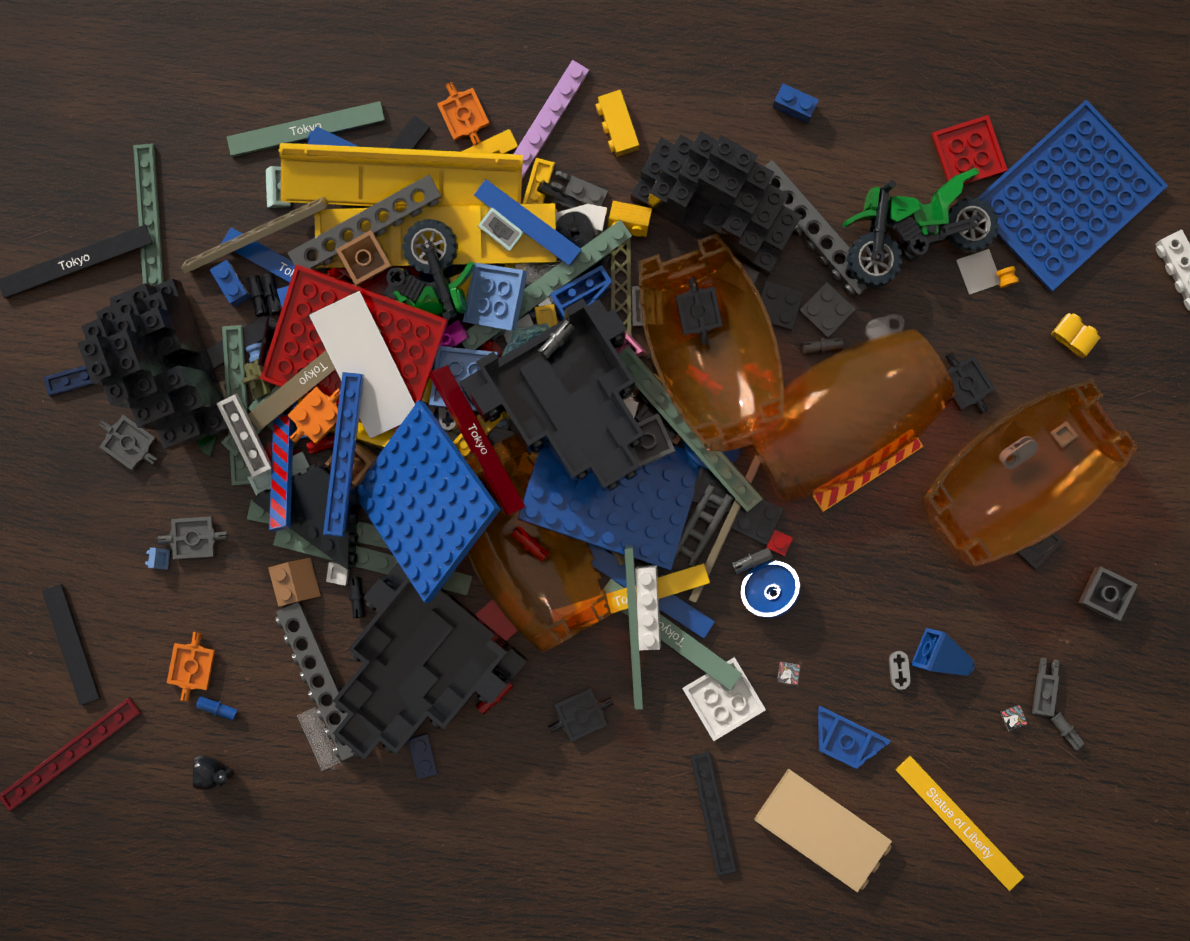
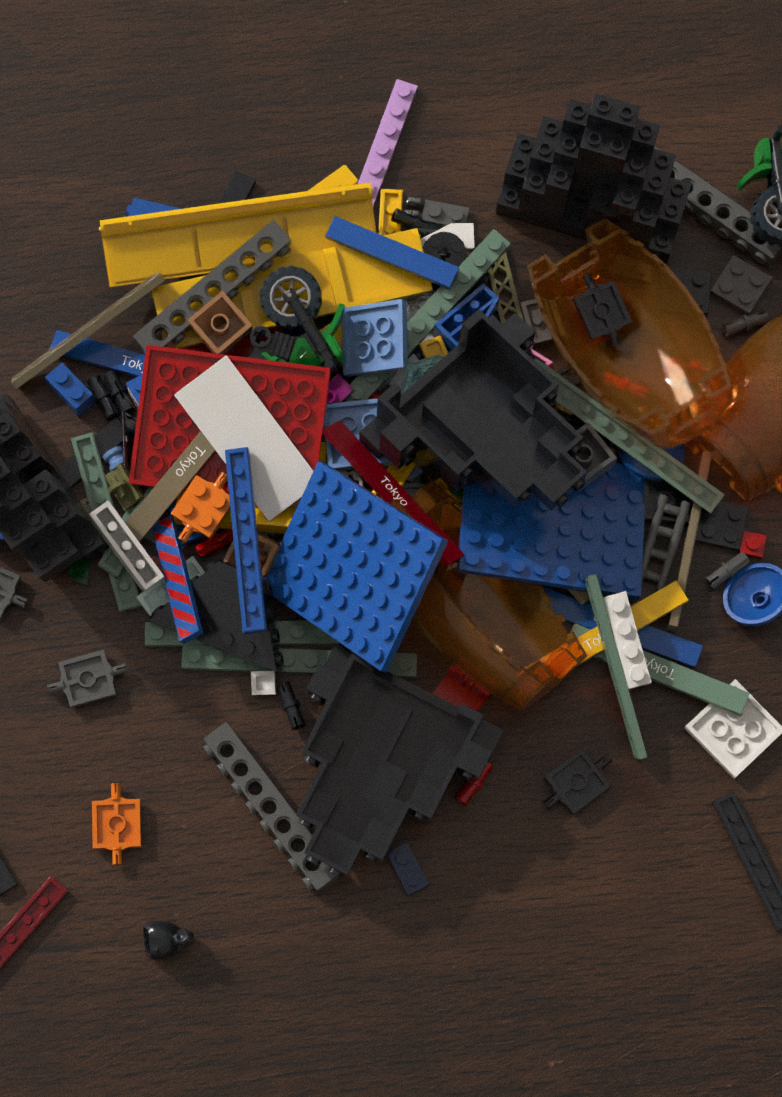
camera: 20 degrees left, 10 degrees down
medium blue tile [145,548,170,570] -> none
blue axle [196,697,238,721] -> none
sand green tile [227,101,385,157] -> none
light aqua slope [266,166,291,208] -> none
medium nougat slope [268,558,321,607] -> none
clear plate [297,707,341,771] -> none
orange plate [437,82,490,146] -> none
slope [478,208,523,251] -> none
red pin [511,526,549,562] -> none
dark grey pin [538,320,575,359] -> none
yellow brick [595,90,639,157] -> none
yellow brick [607,201,652,237] -> none
blue brick [773,84,819,123] -> none

